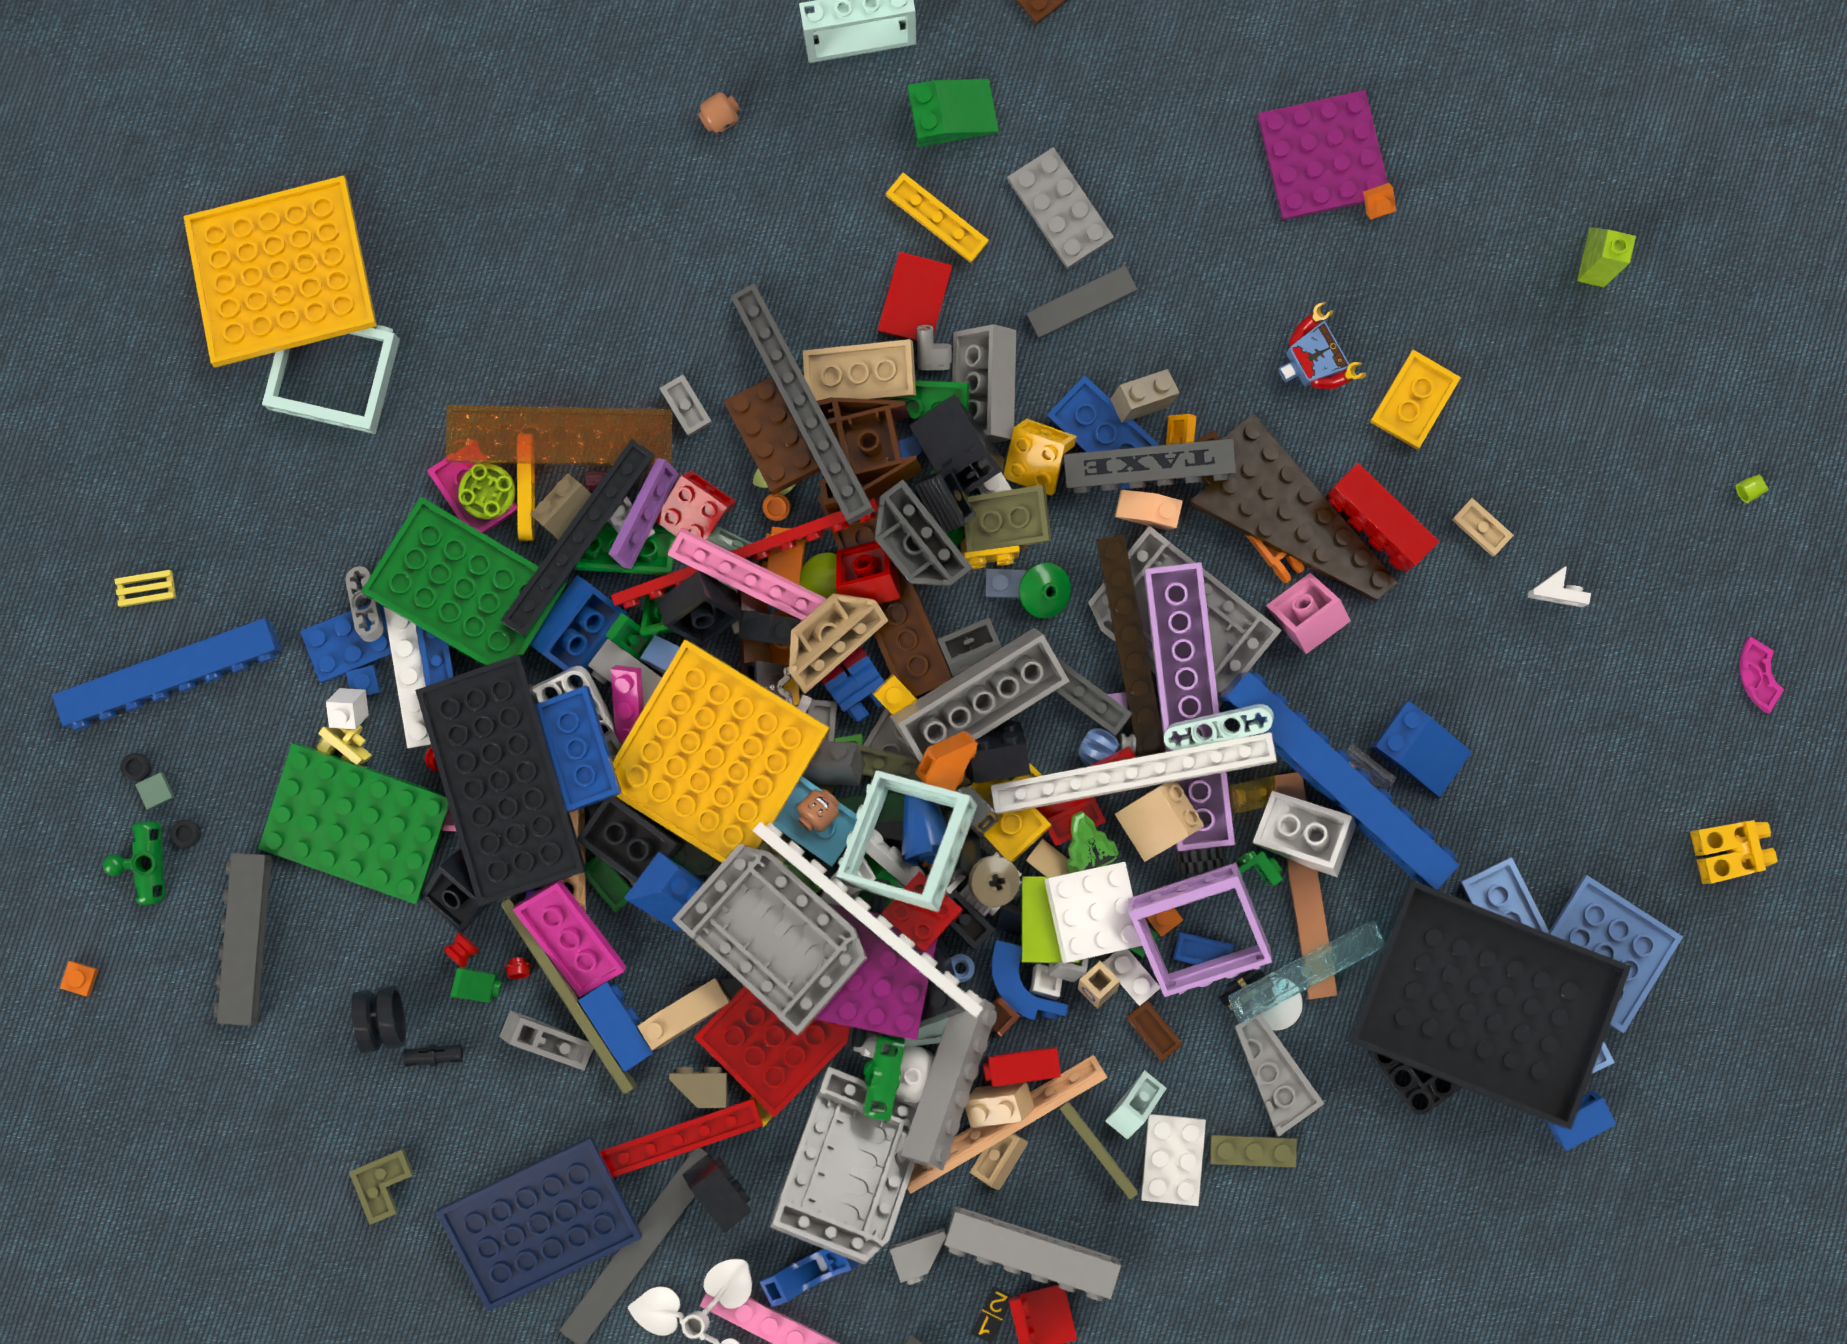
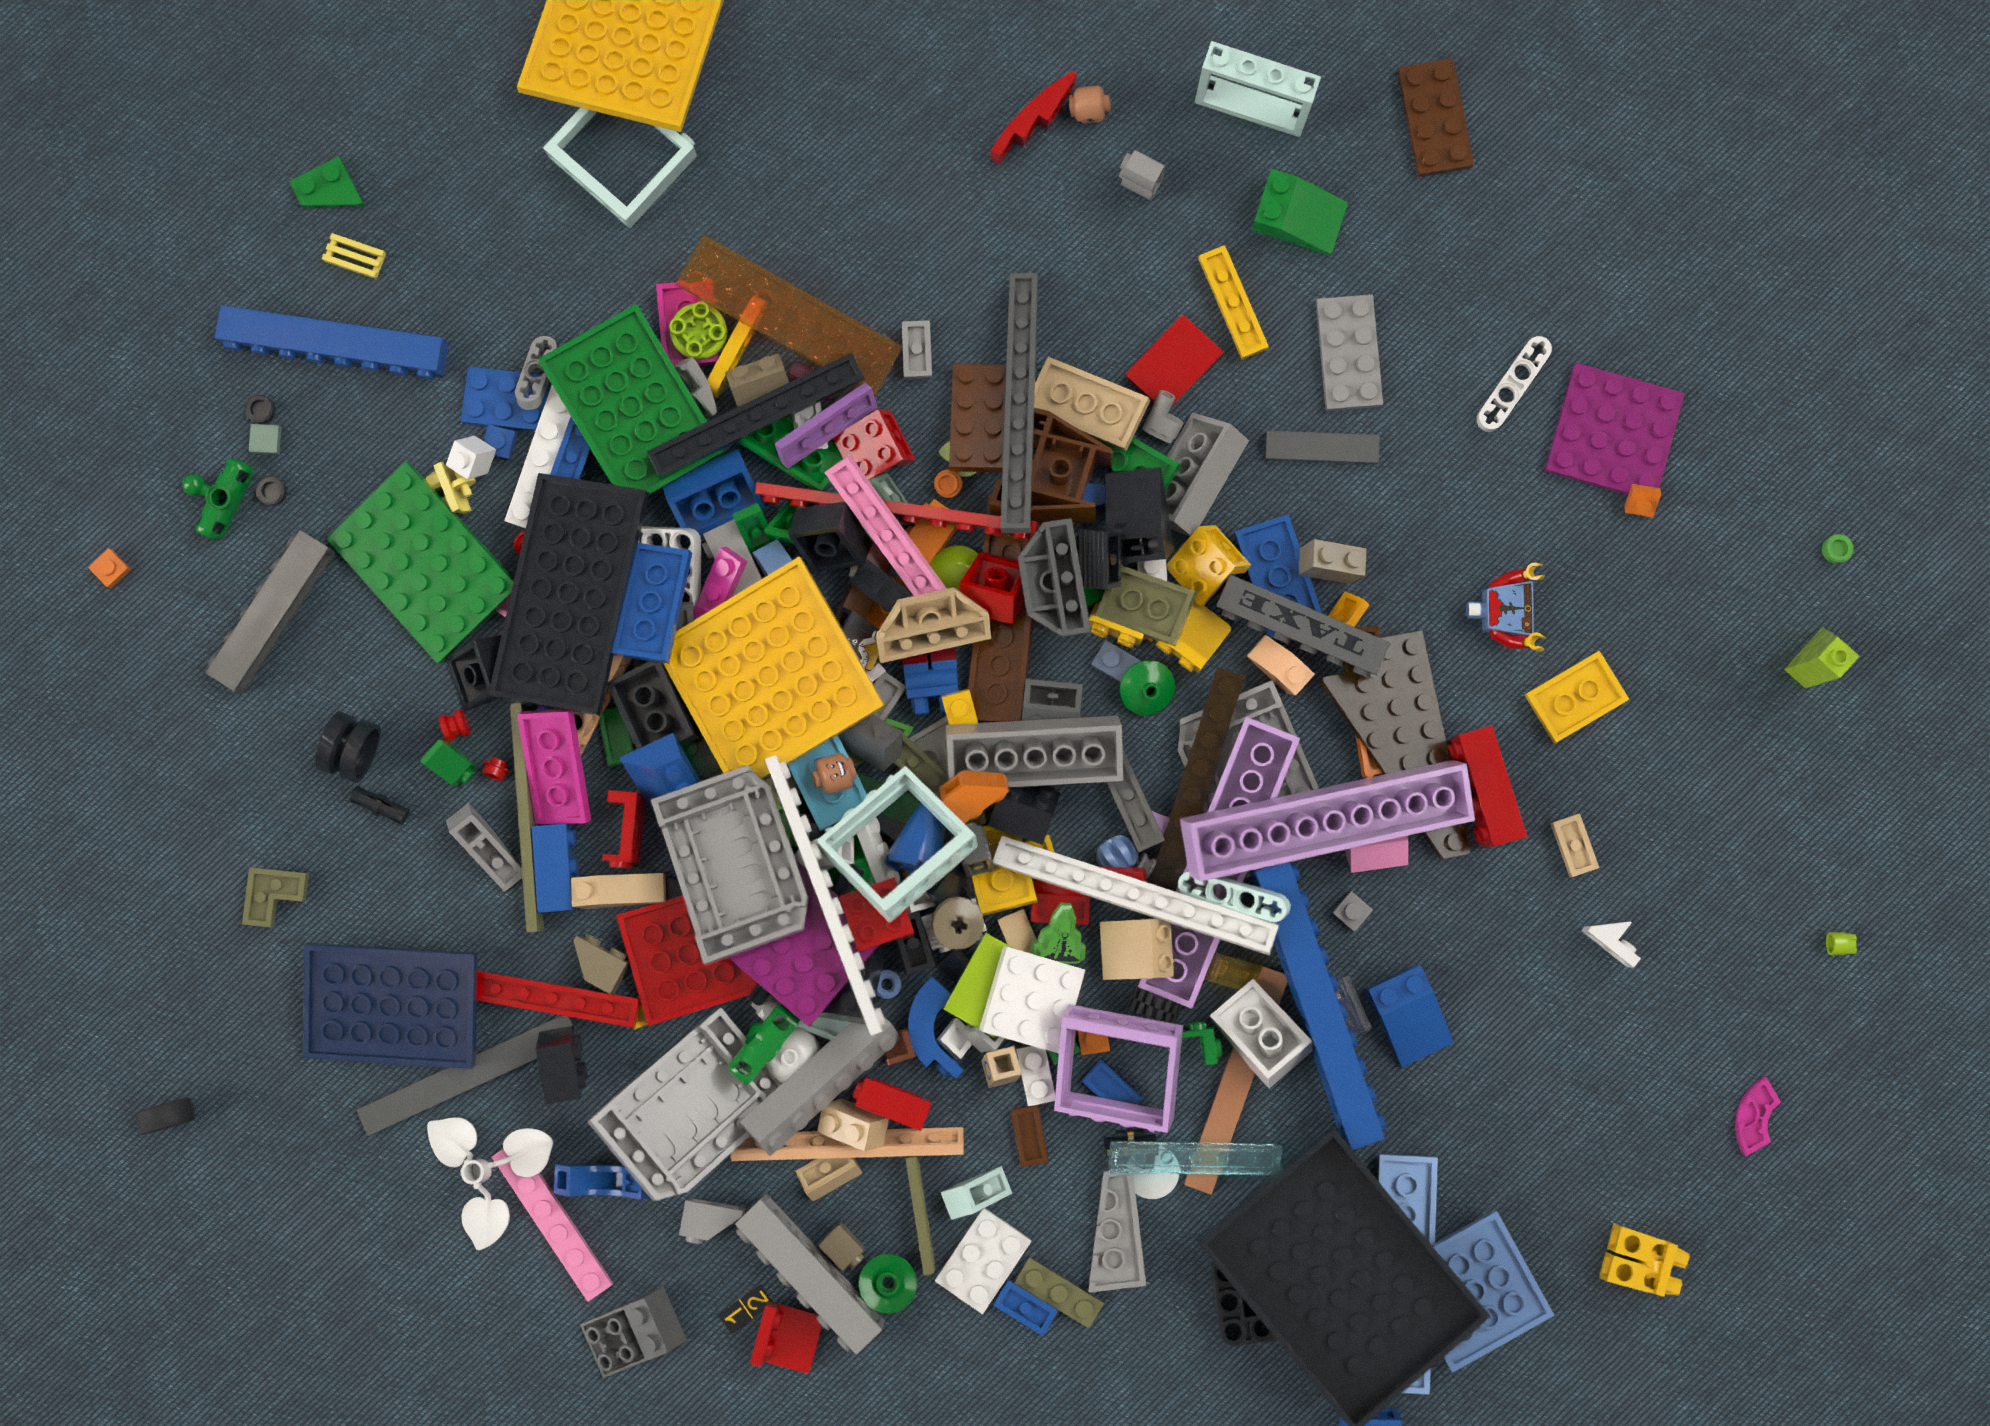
camera: 30 degrees right, 0 degrees up
none -> green wing [289,156,365,209]
none -> red panel [602,790,646,869]
none -> light grey slope [674,357,717,418]
none -> dark tan brick [818,1222,865,1271]
none -> green dish [859,1254,917,1314]
none -> red slope [990,71,1077,164]
none -> blue plate [993,1279,1058,1336]
none -> light grey brick [1119,150,1166,201]
none -> yellow bracket [1154,600,1231,673]
none -> lavender brick [1180,760,1475,881]
none -> light grey plate [1332,891,1373,932]
none -> white beam [1477,336,1552,432]
none -> bright green tile [1822,534,1854,564]

